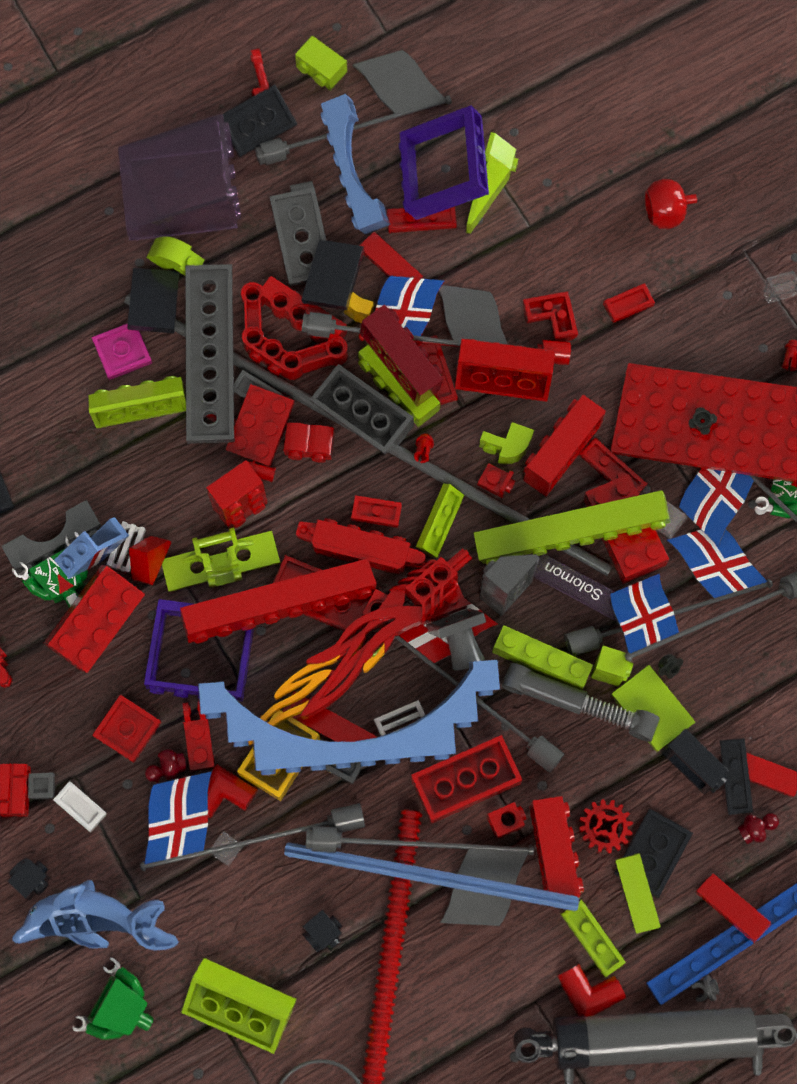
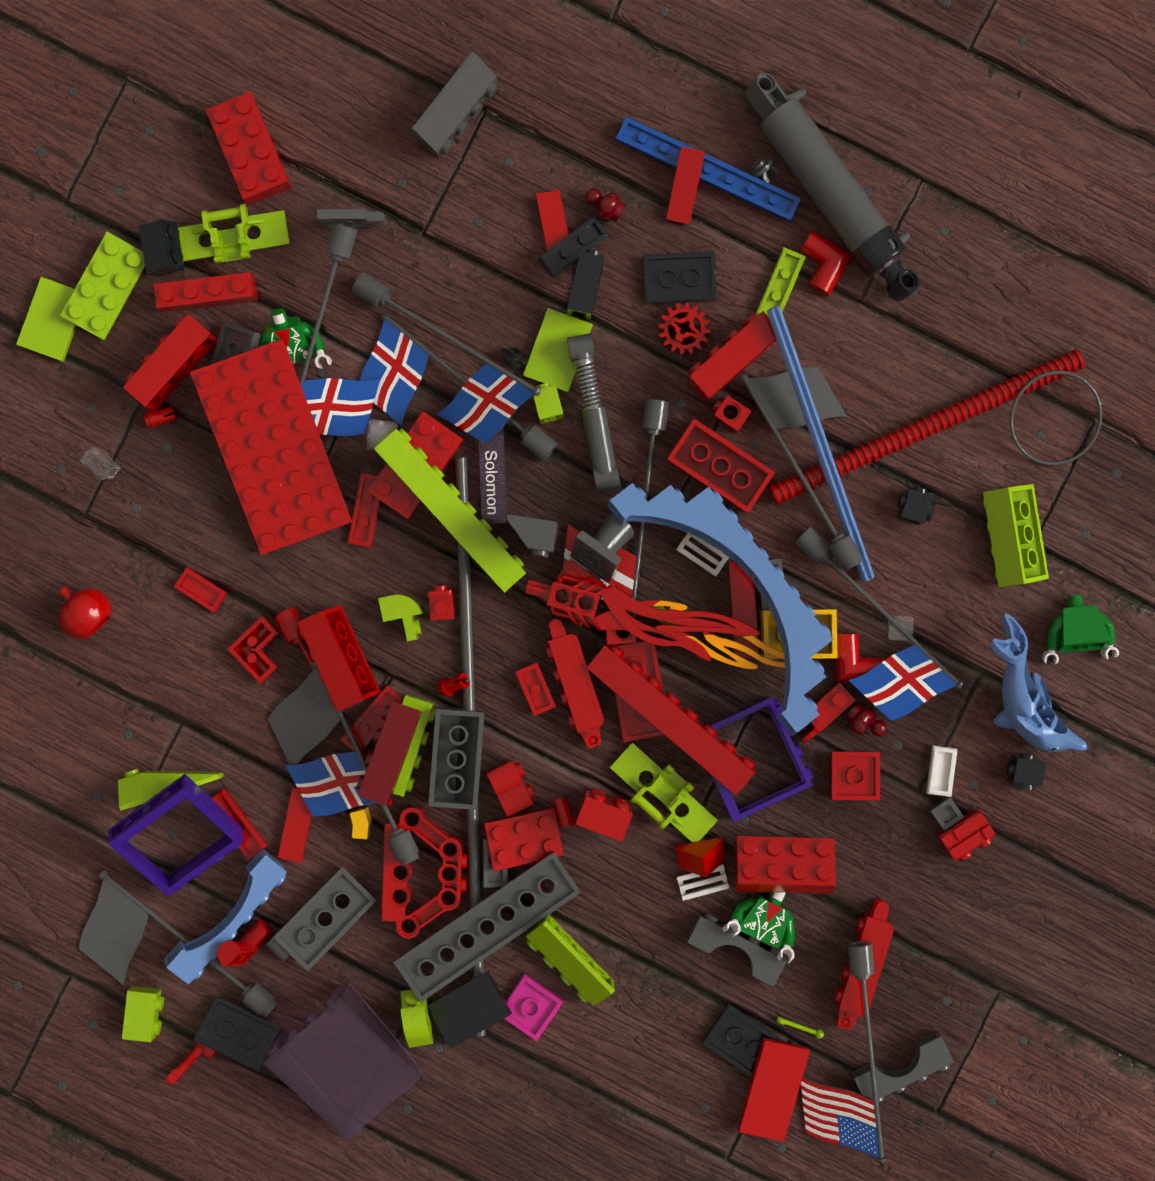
camera: 125 degrees left, 15 degrees up
medium blue panel [54,517,129,579] -> none
black tile [301,240,365,310] -> none
lime plate [416,483,464,558] -> none
lime brick [492,626,593,690] -> none
red brick [523,395,606,497] -> none
lime tile [615,853,661,934] -> none
pearl dark grey plate [688,407,717,435] -> none
none -> red brick [217,918,275,967]

